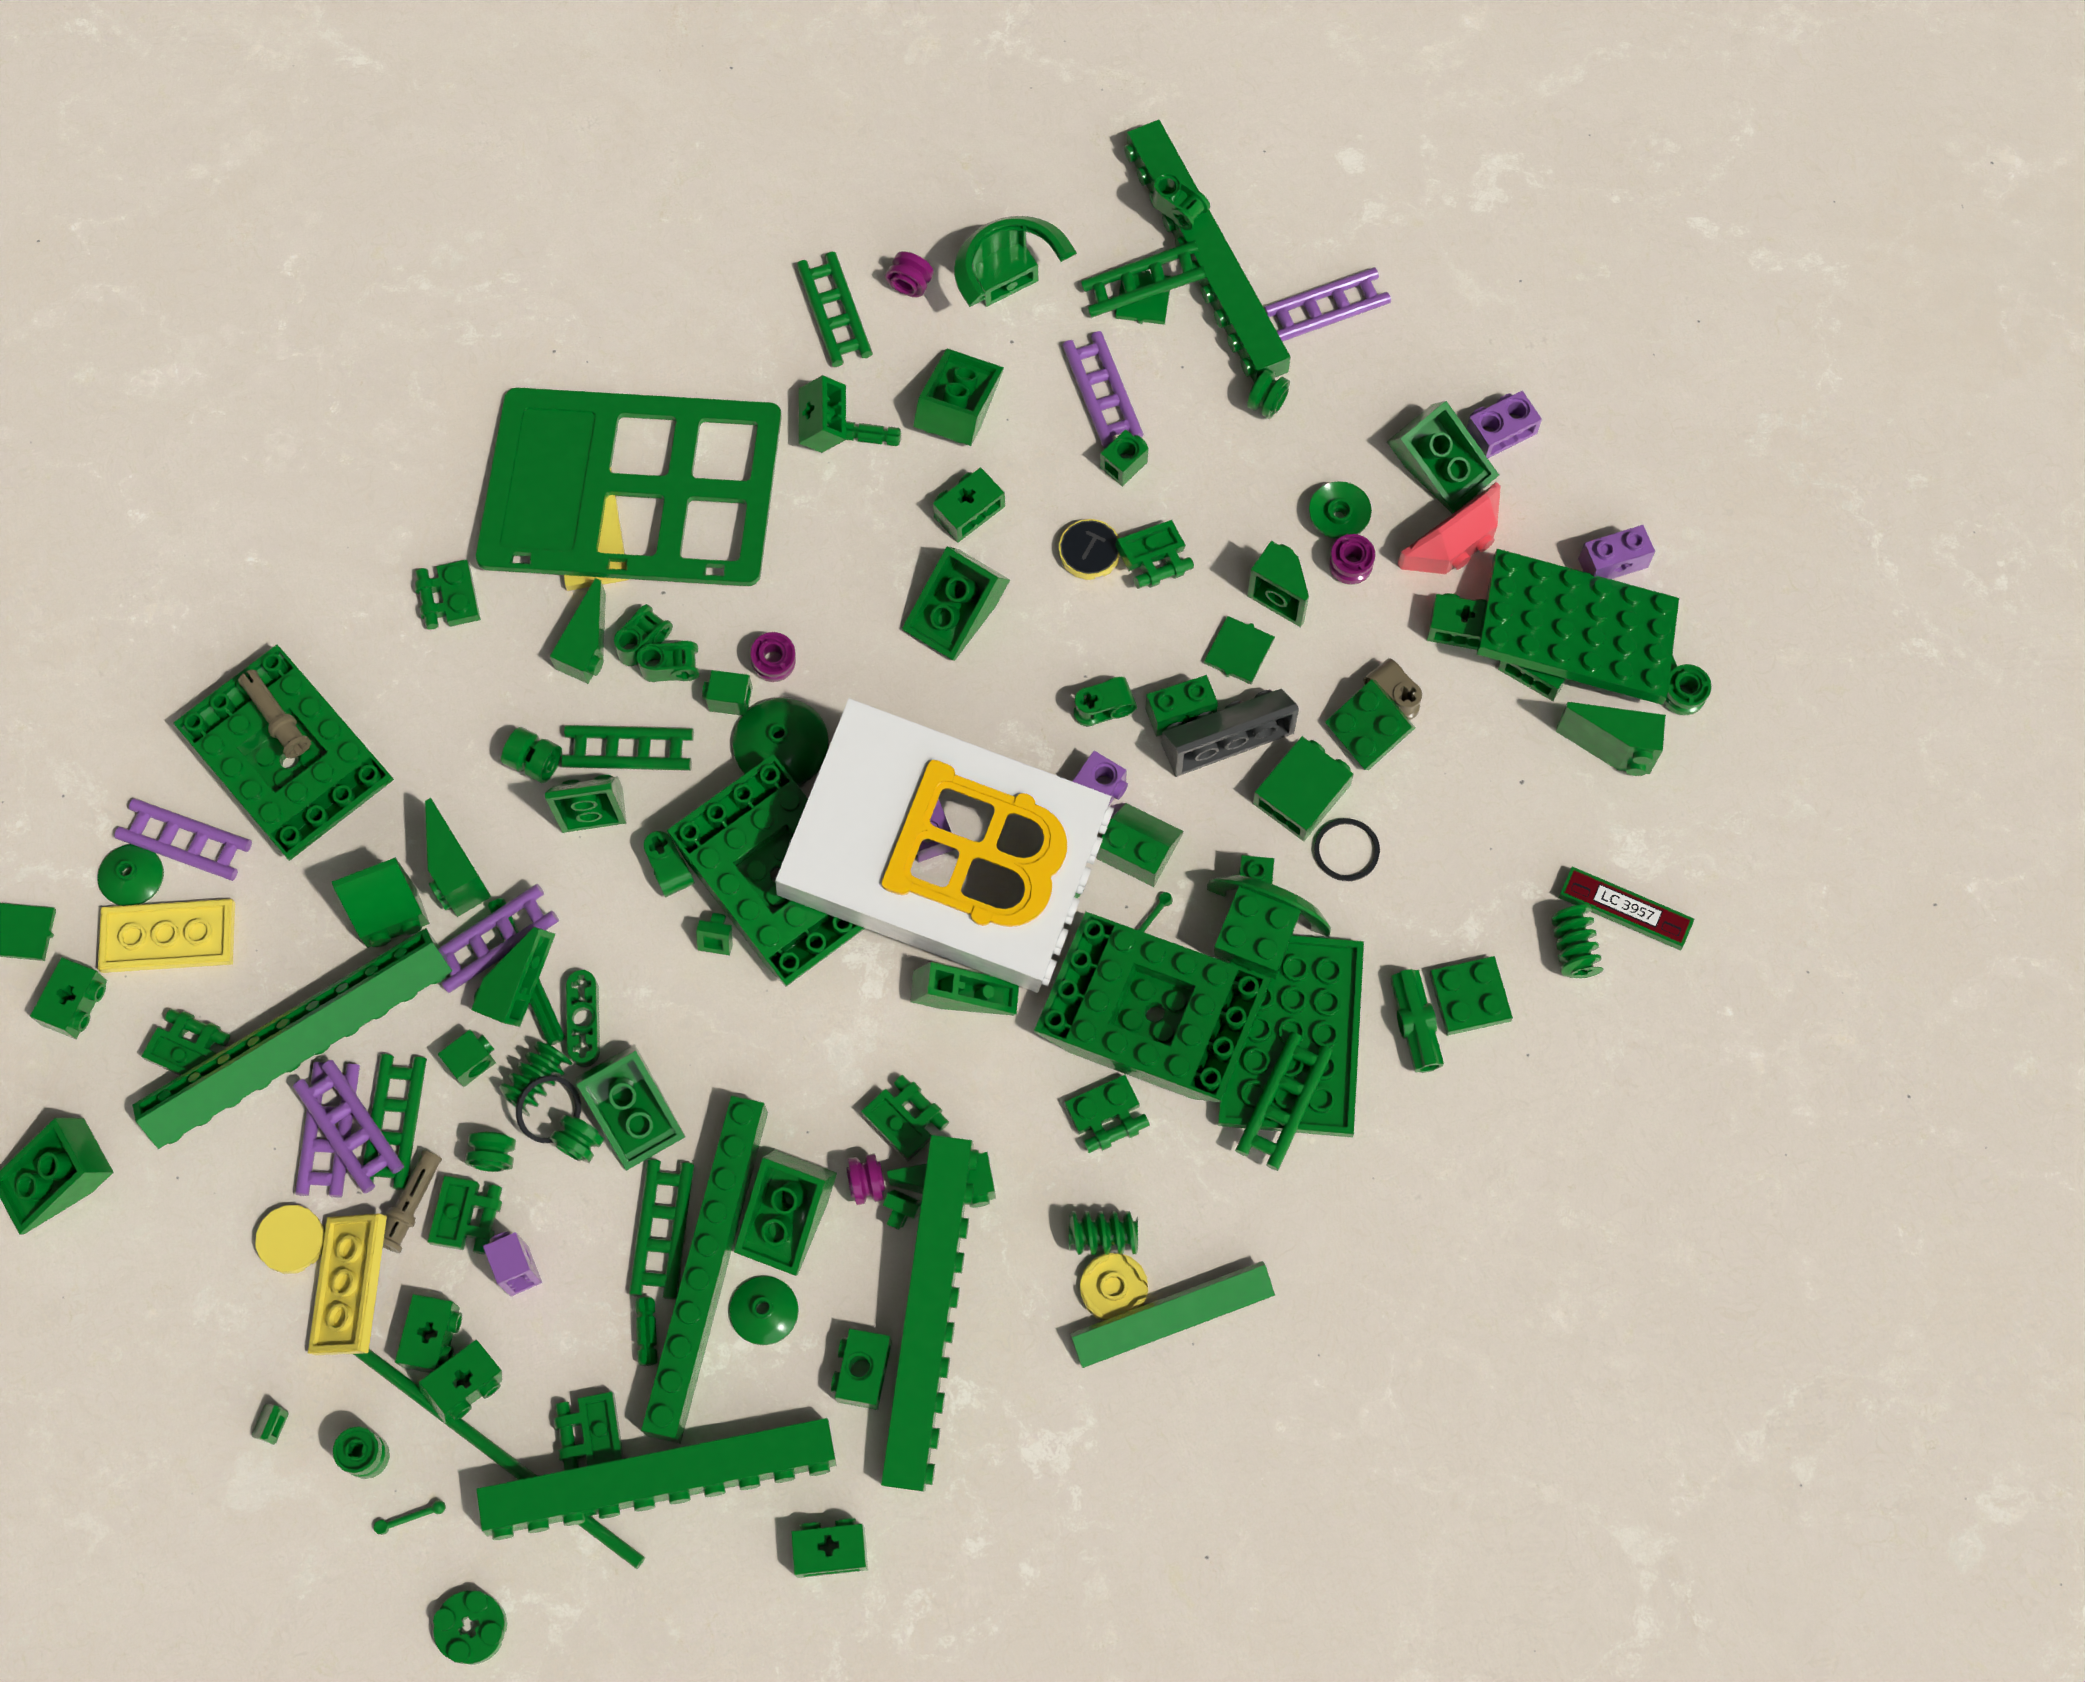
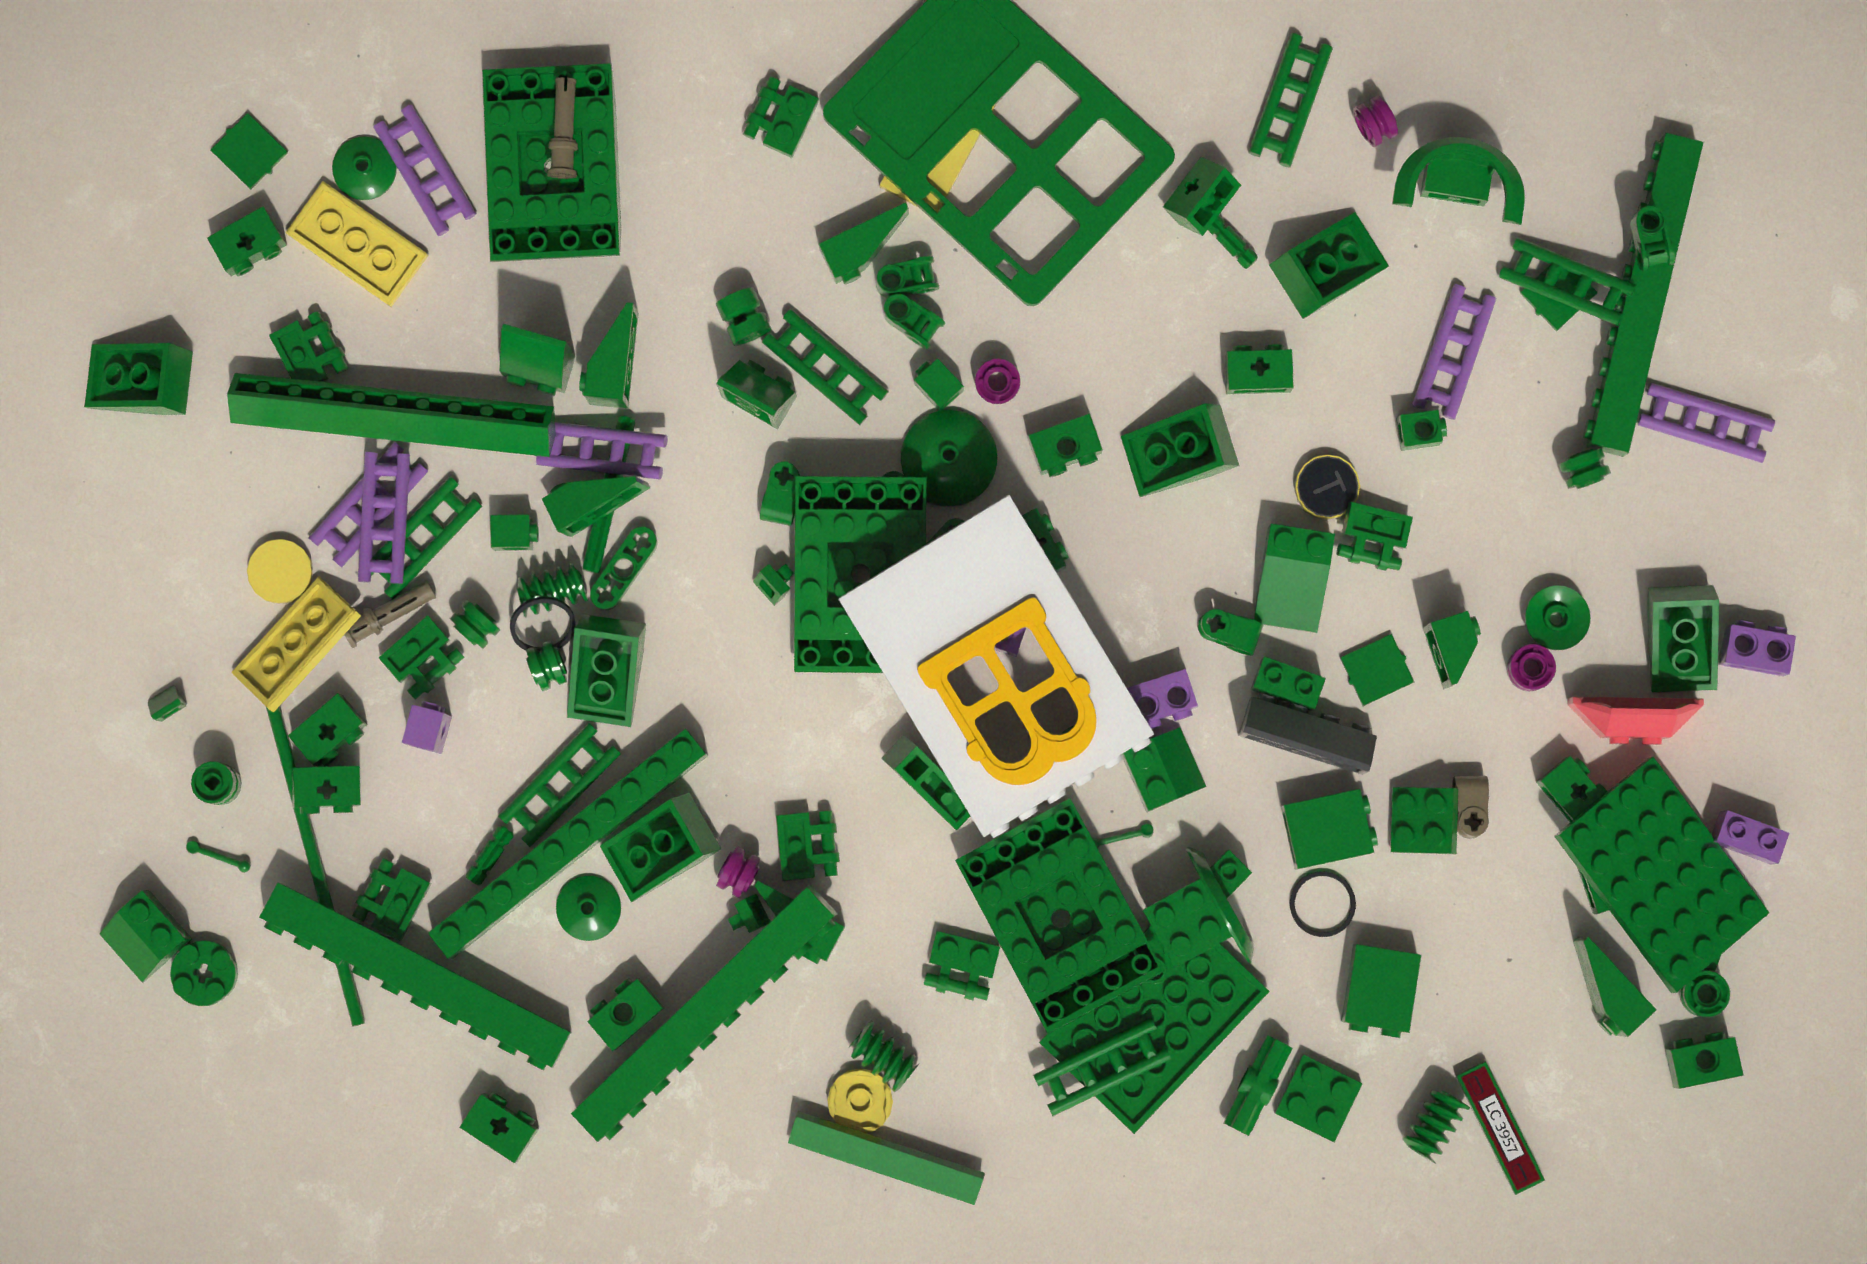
camera: 40 degrees right, 15 degrees up
none -> green slope [100,890,192,983]
none -> green brick [1028,413,1103,478]
none -> green slope [1253,523,1335,633]
none -> green brick [1341,944,1421,1038]
none -> green brick [1665,1031,1744,1089]

